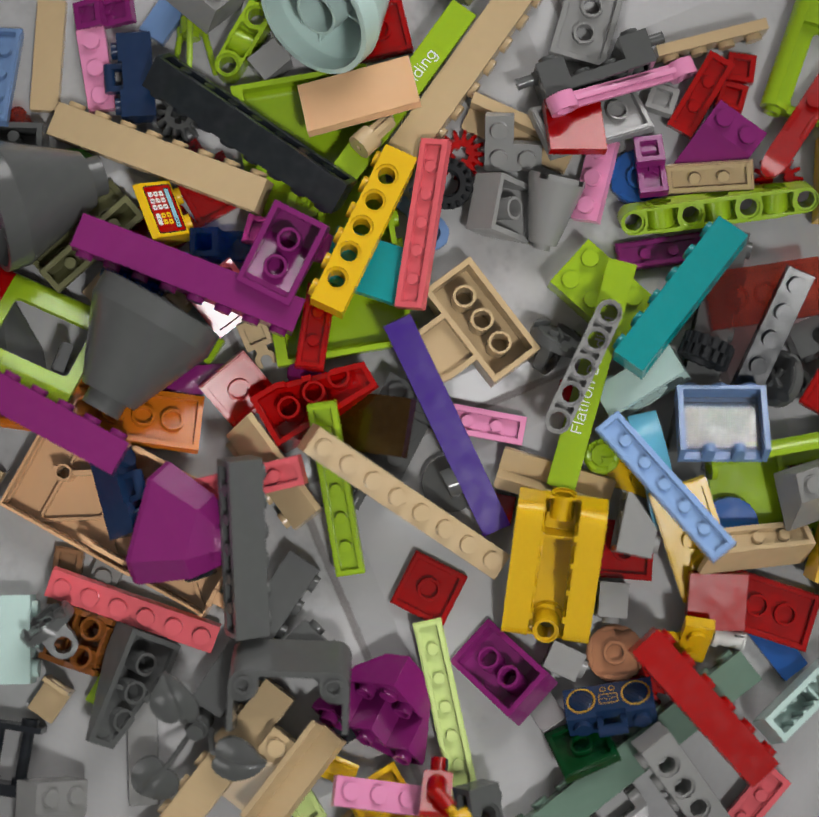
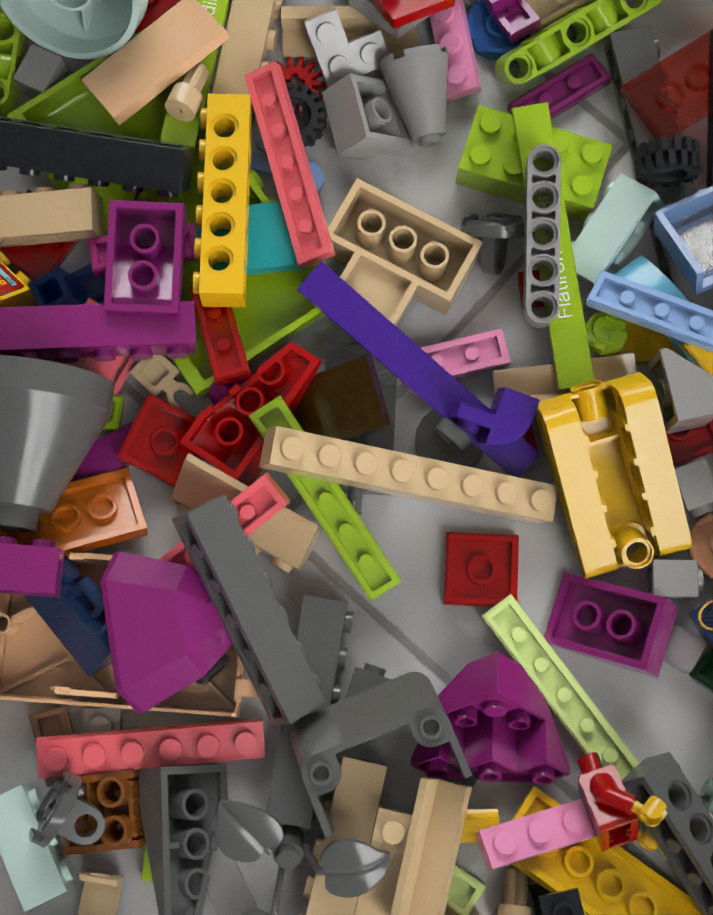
camera: 20 degrees left, 5 degrees down
teal brick [612,216,748,380] -> none
none -> dark purple brick [449,387,540,445]

